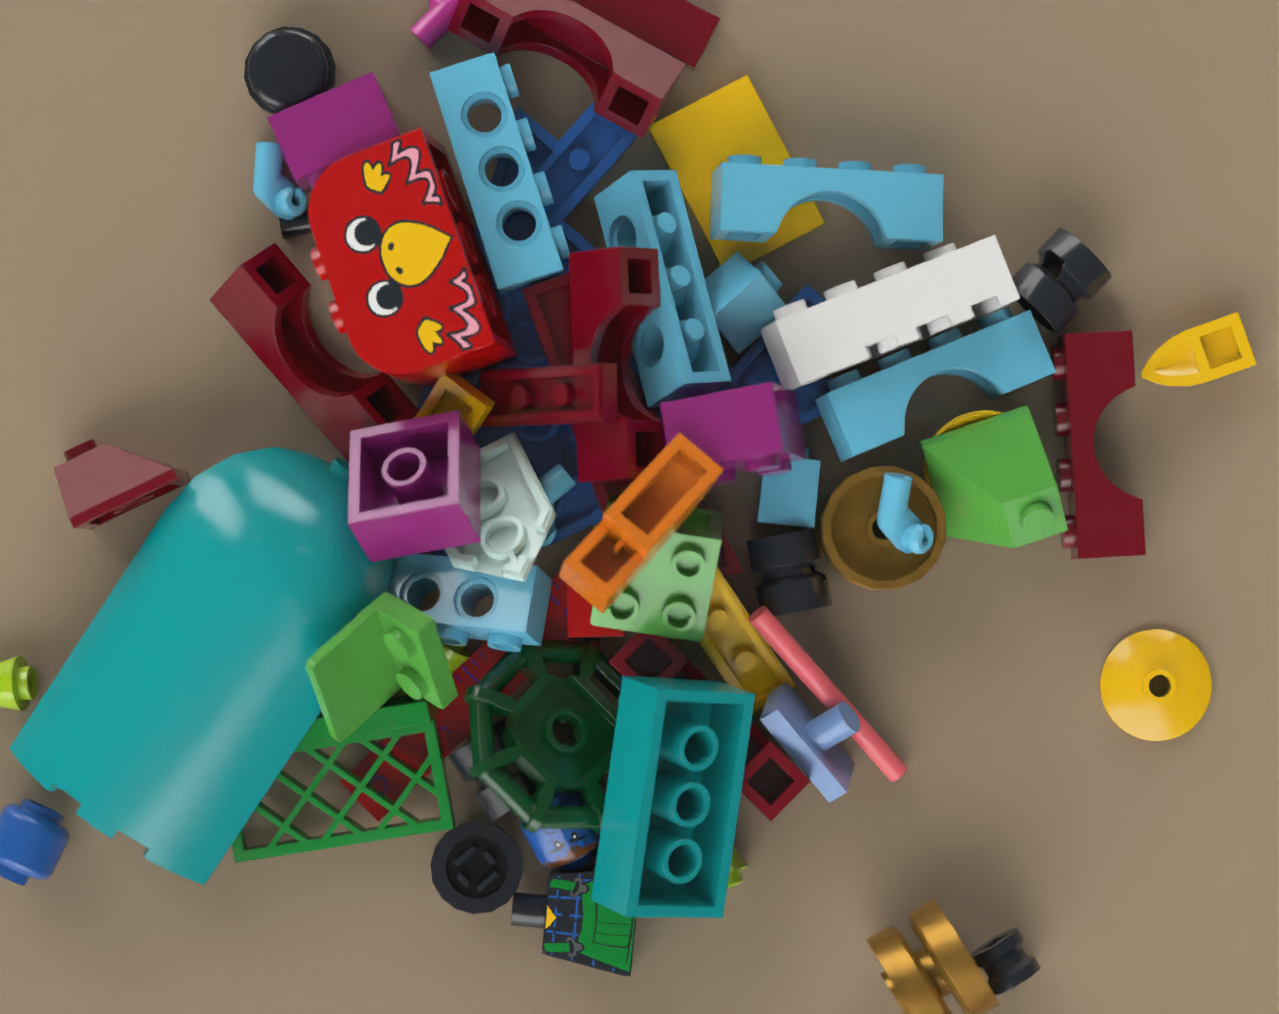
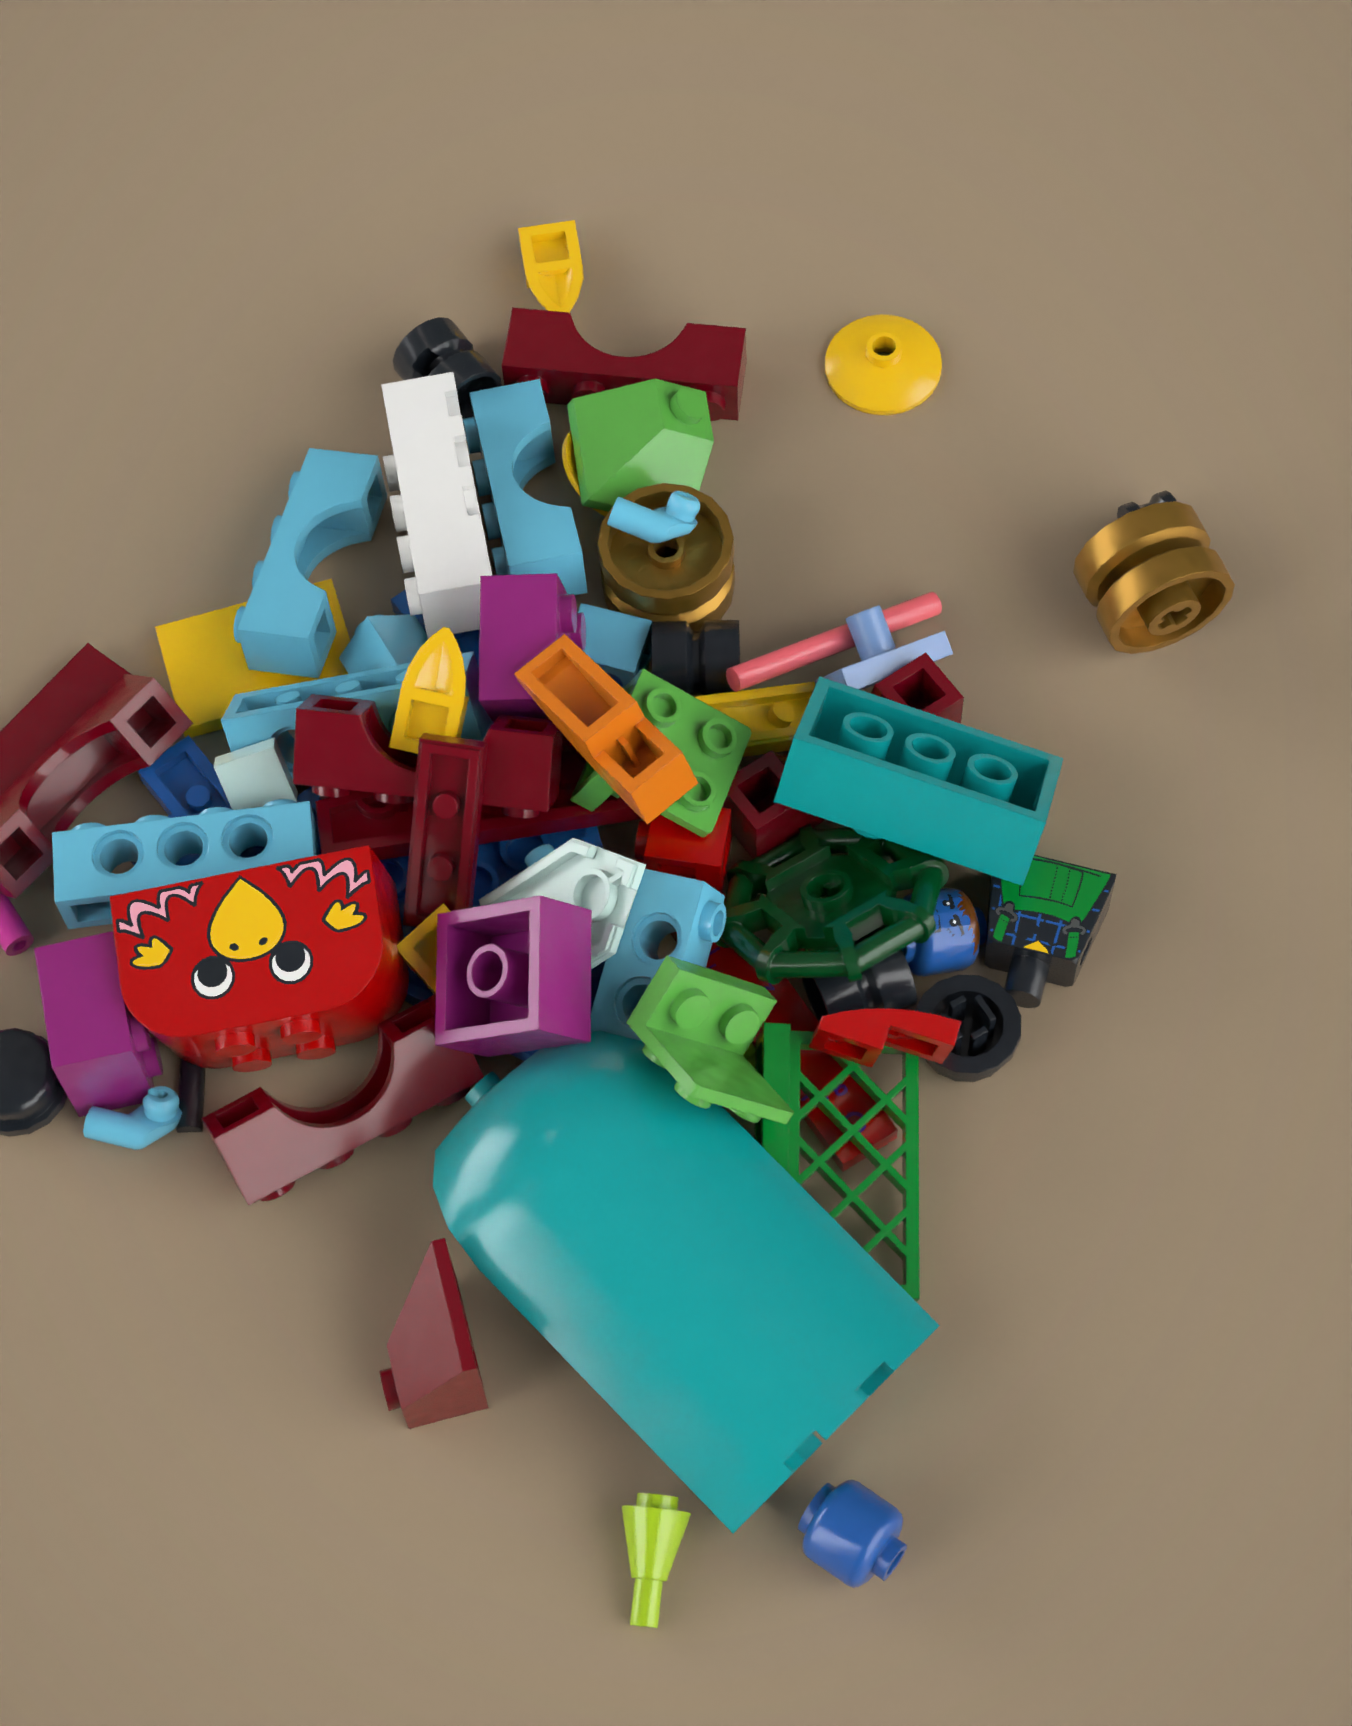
camera: 75 degrees left, 25 degrees down
none -> light aqua tile [214,737,298,810]
none -> yellow plate [389,627,469,754]
none -> red slope [809,1008,962,1068]

